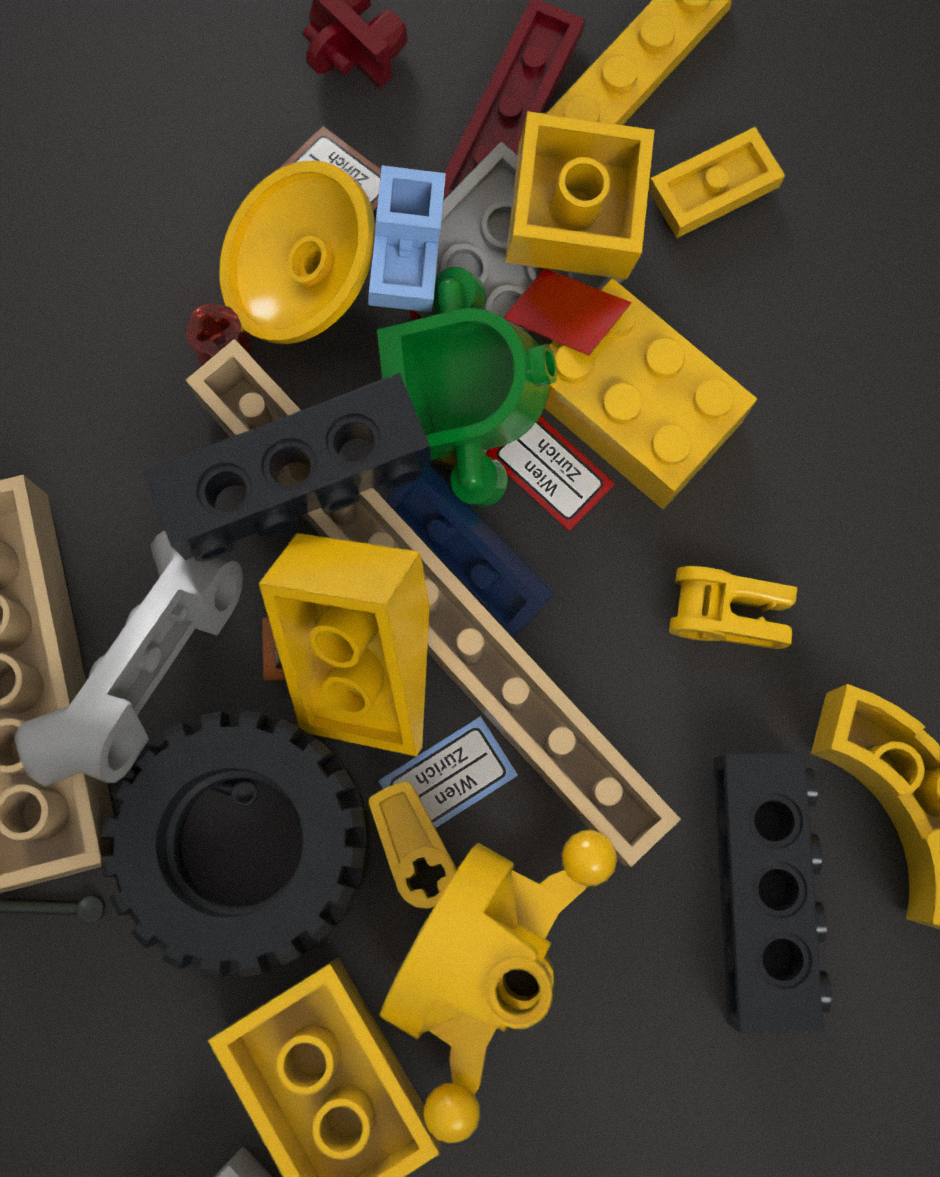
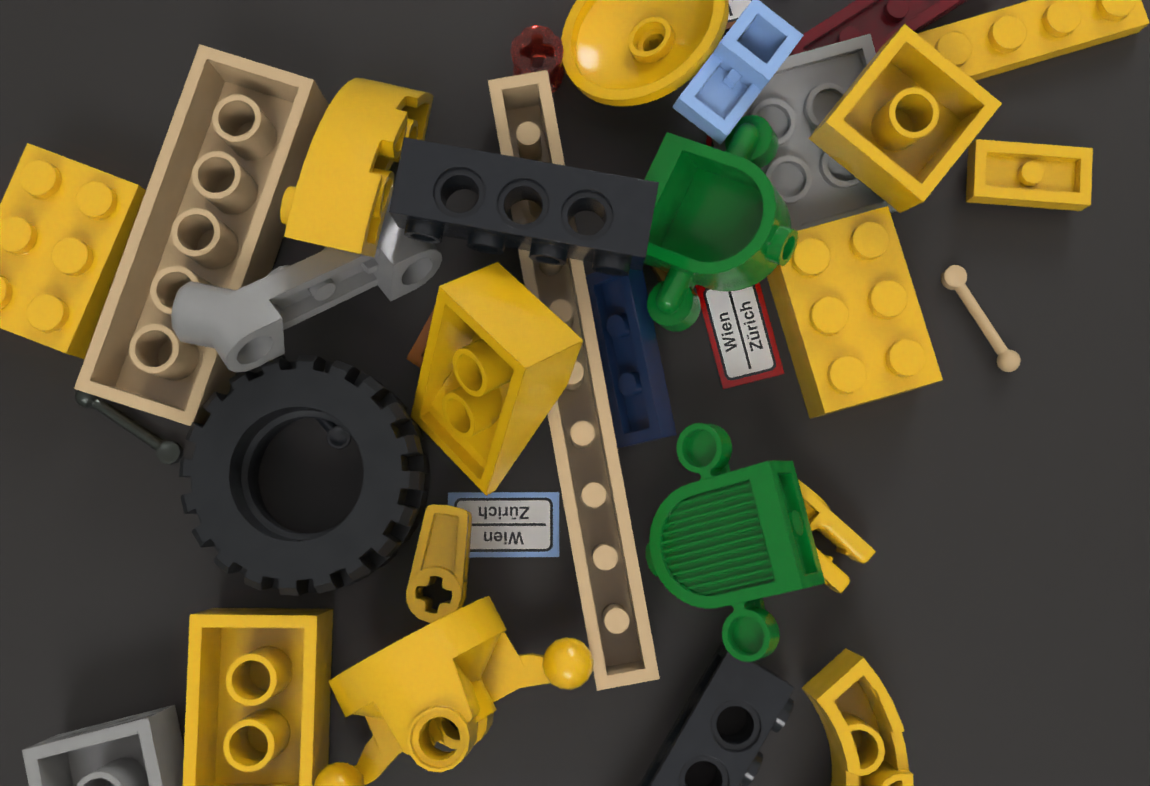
camera: 30 degrees right, 5 degrees up
red sticker [503,268,632,356] -> none
none -> yellow brick [280,78,434,258]
none -> green piece [646,423,825,662]
none -> tan hinge [941,265,1021,372]

